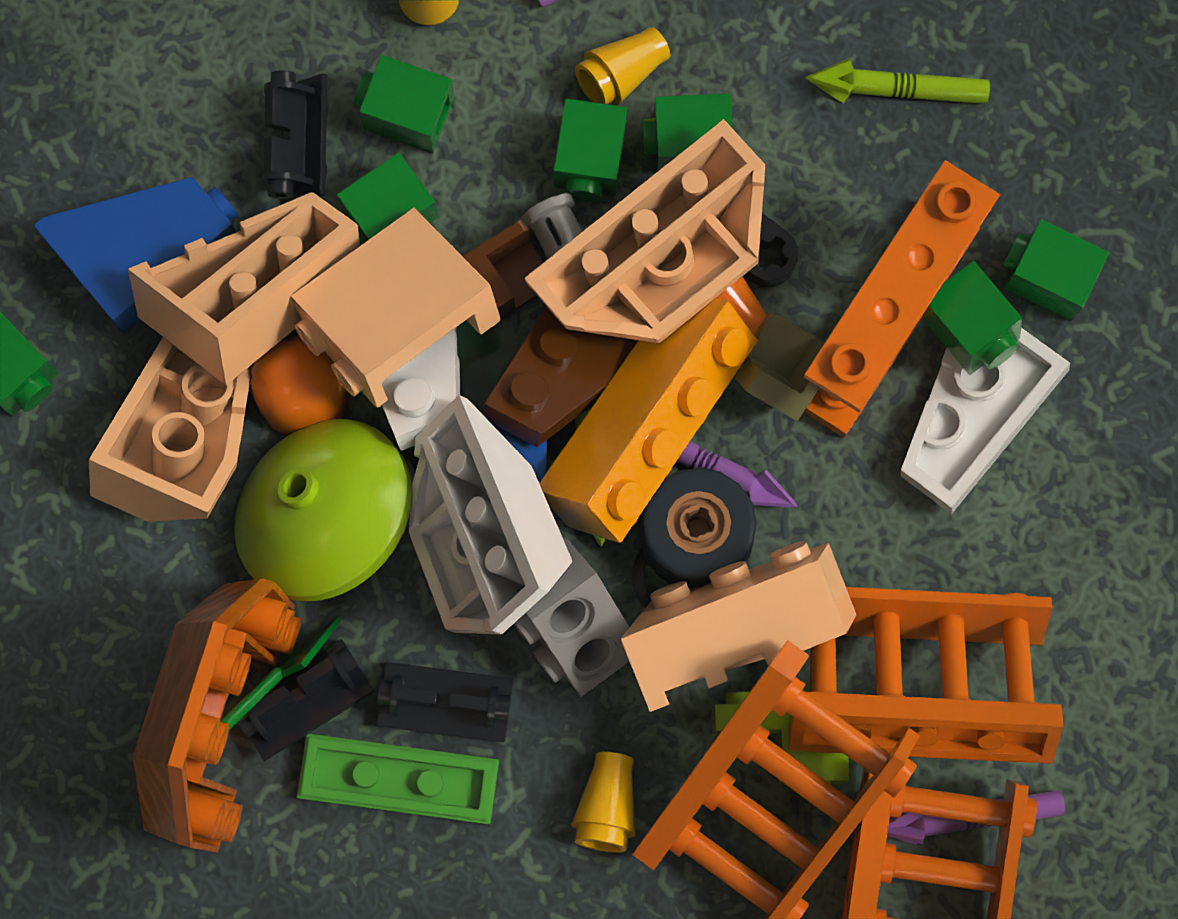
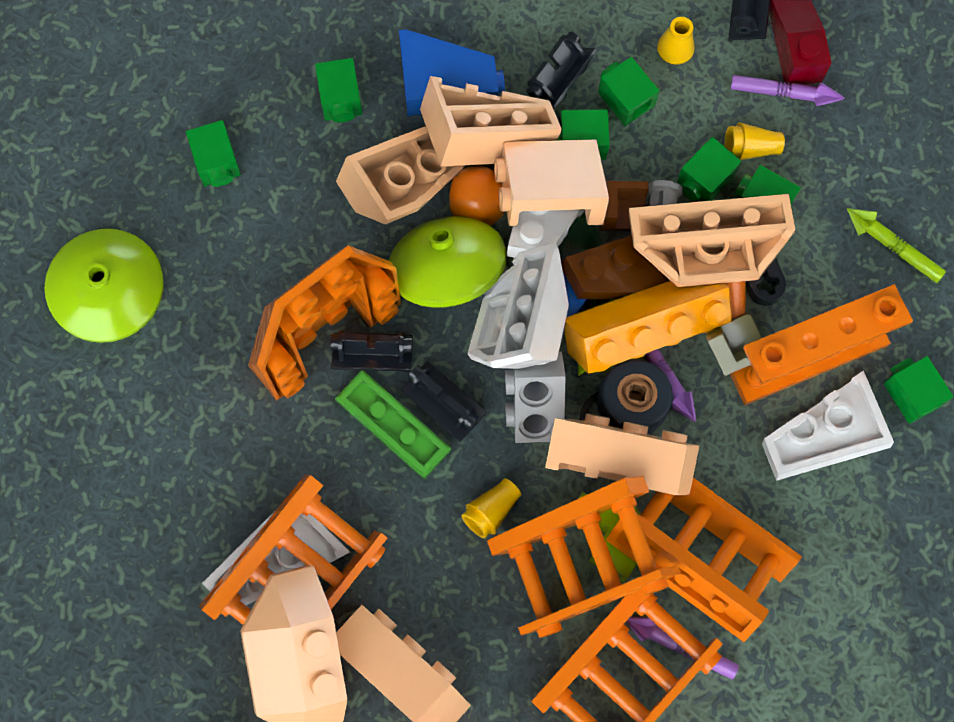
camera: 35 degrees right, 5 degrees down
green piece [220,615,341,730] -> none
green brick [923,261,1022,375] -> none

